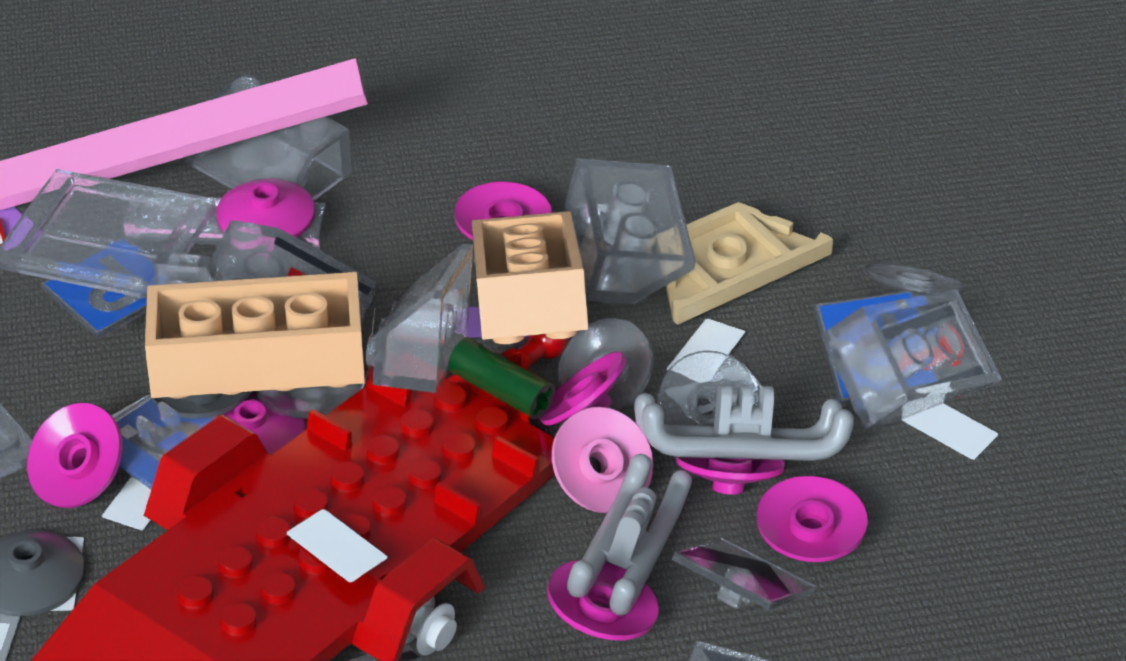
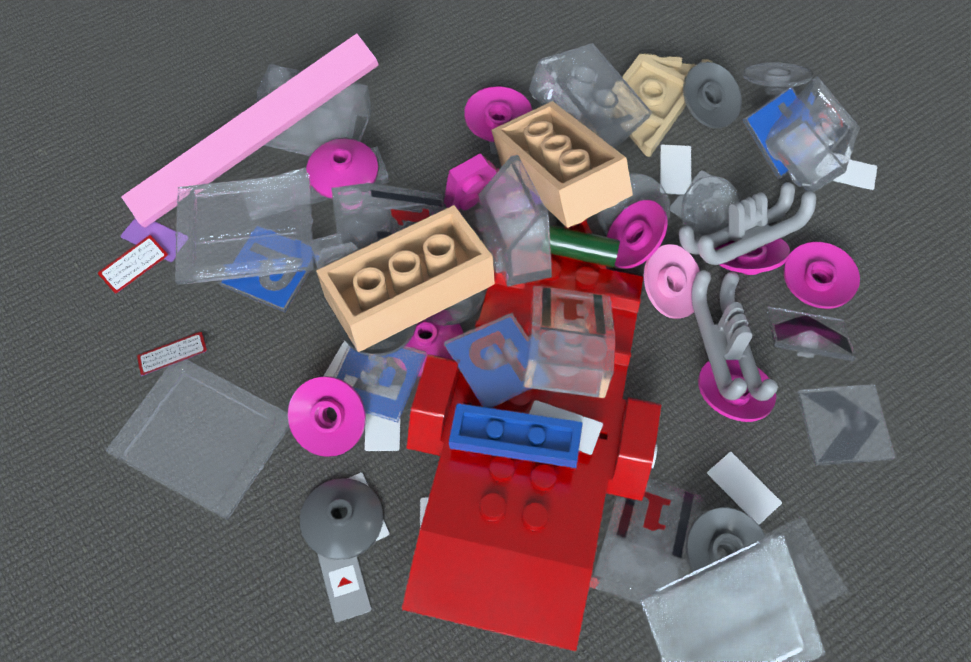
camera: 25 degrees left, 20 degrees up
none -> dark pink wing [444,153,508,210]
none -> clear piece [444,313,554,408]
none -> blue plate [449,403,583,468]
none -> clear slope [523,286,615,398]
none -> dark grey dish [683,62,742,128]

